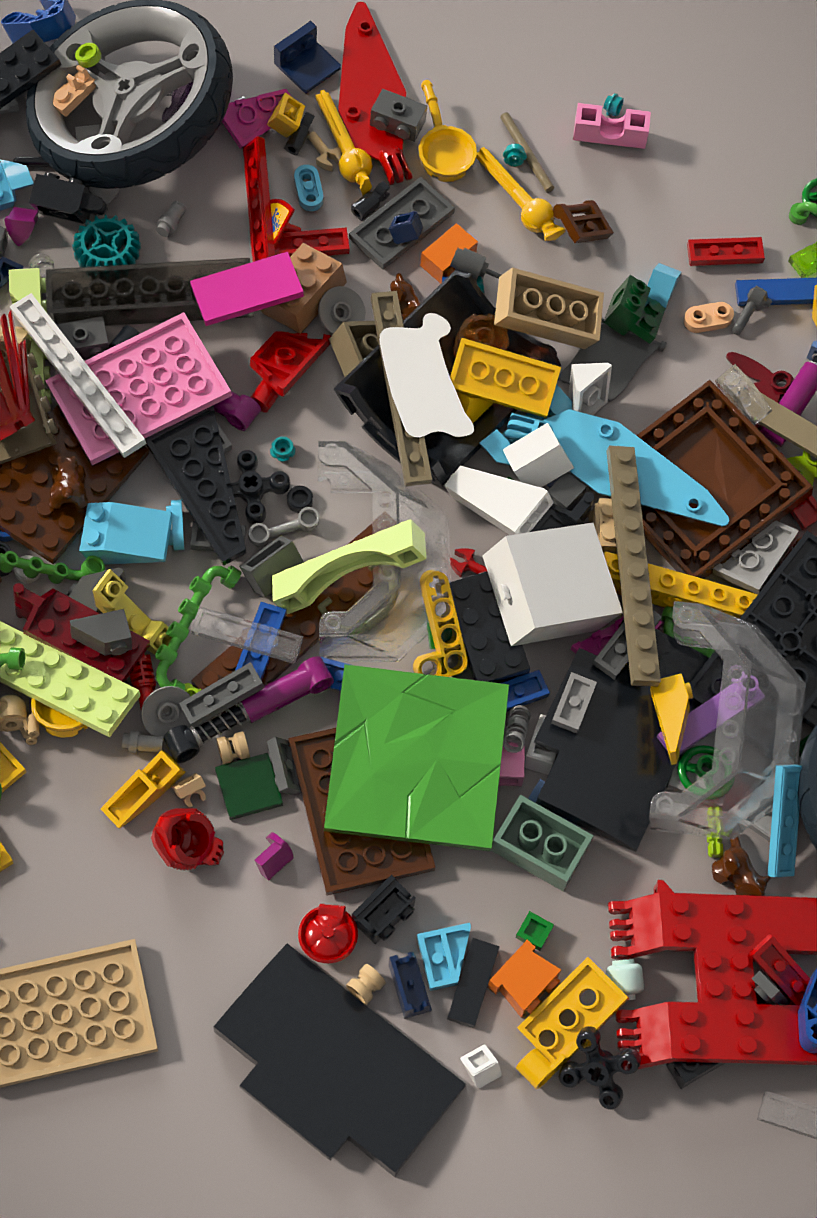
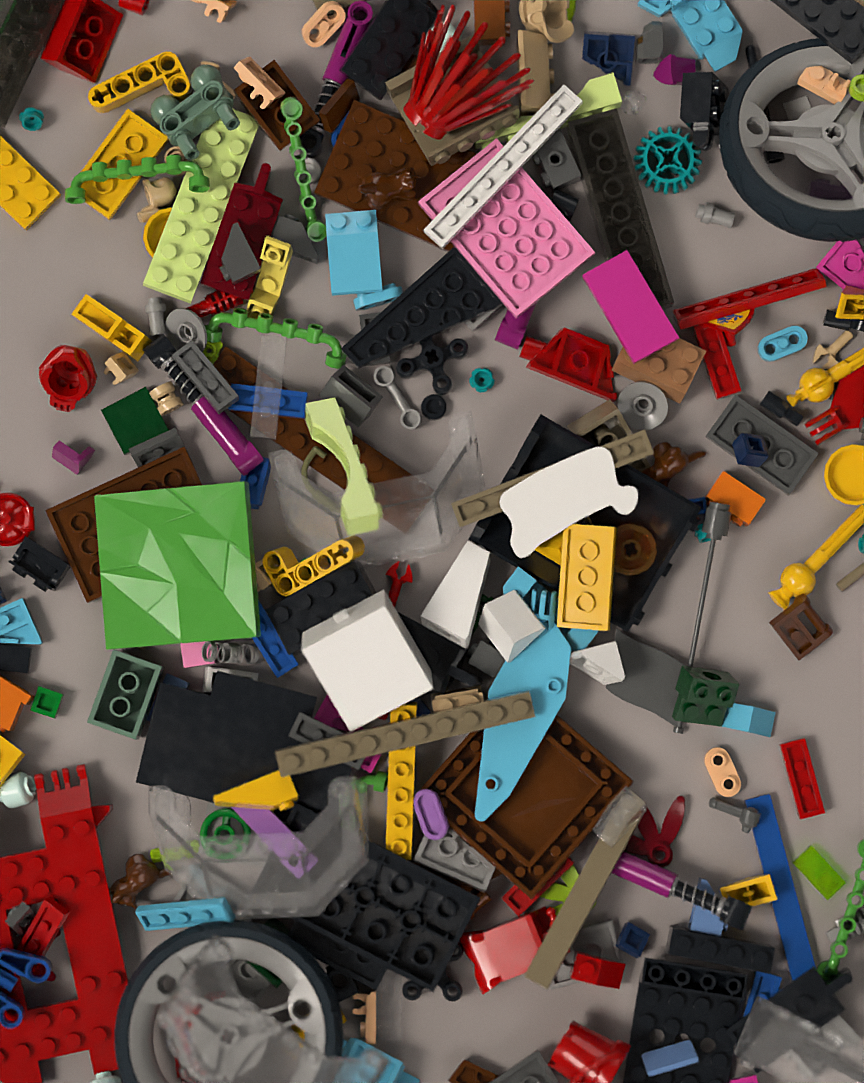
camera: 90 degrees right, 20 degrees up
tan brick [494,268,604,349] -> none
light grey plate [551,672,597,733] -> none
none -> medium lavender tile [413,789,449,840]

